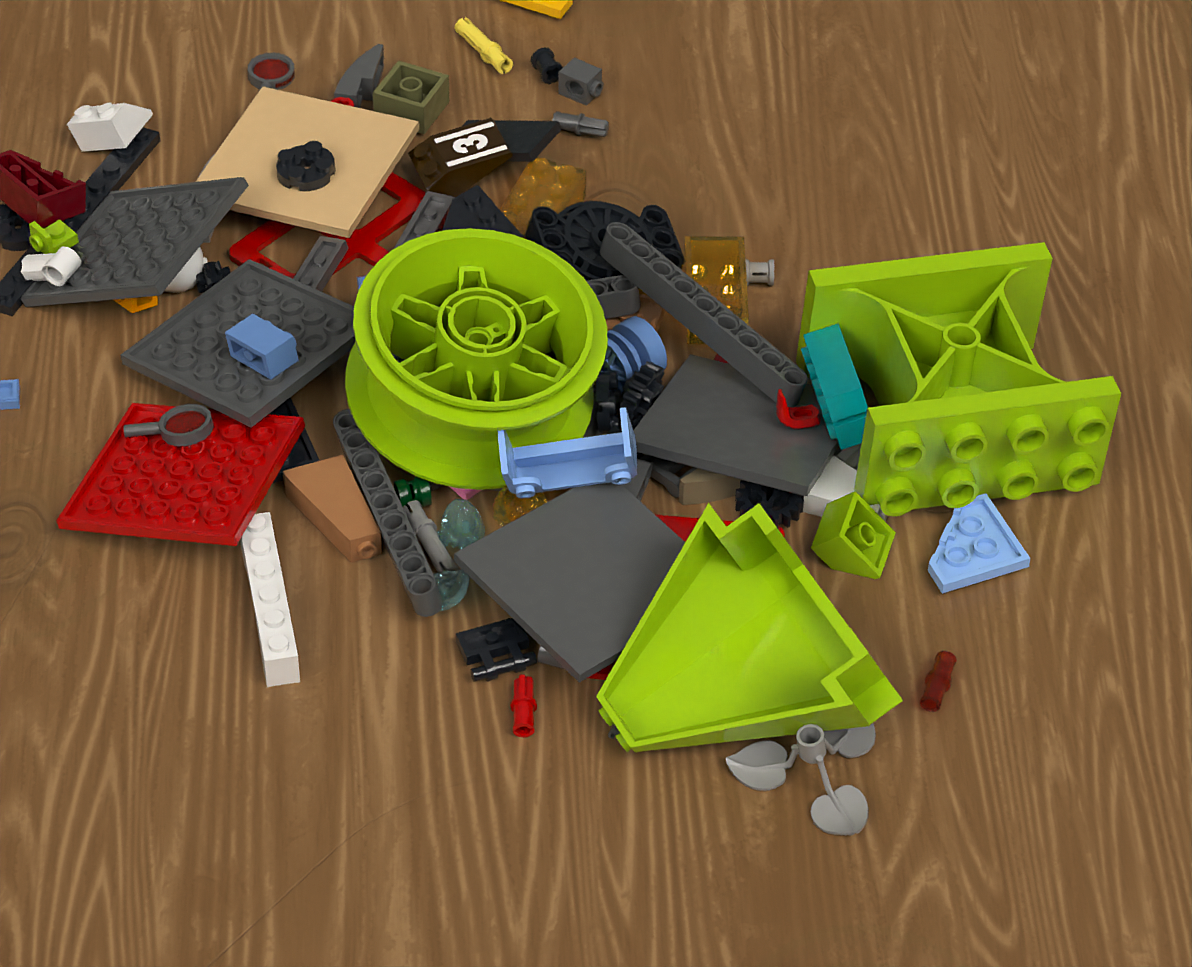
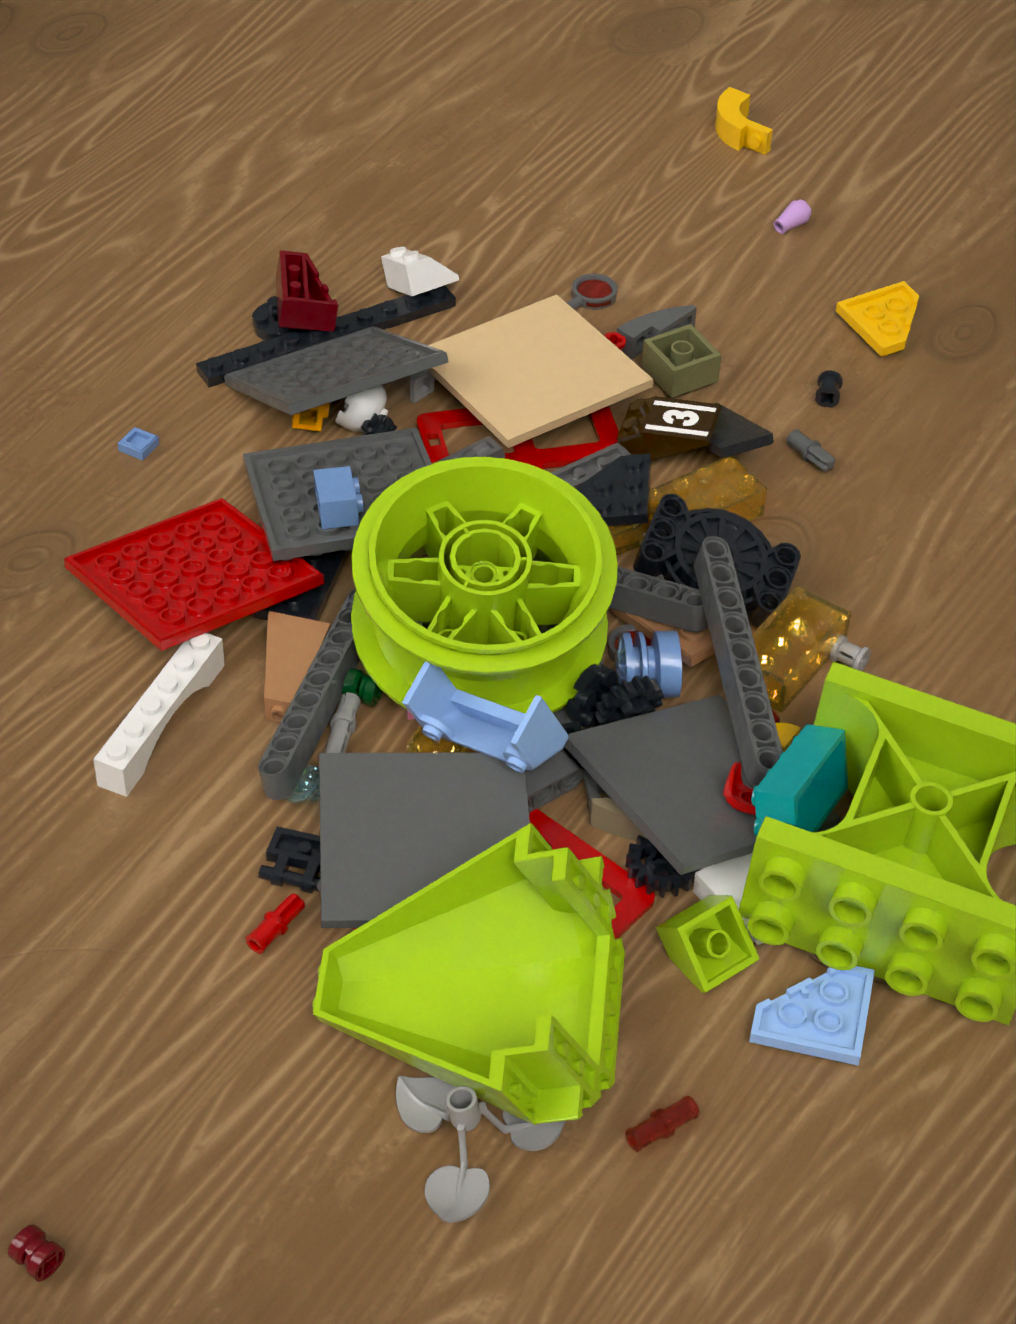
camera: 35 degrees right, 0 degrees up
white piece [21,246,81,286] -> none
lime bracket [29,220,79,254] -> none
dark grey piece [124,404,214,446] -> none
black plate [276,141,336,192] -> none
clear light blue hat [436,499,485,550] -> none
light yellow pin [455,18,513,74] -> none
dark grey brick [559,58,603,106] -> none

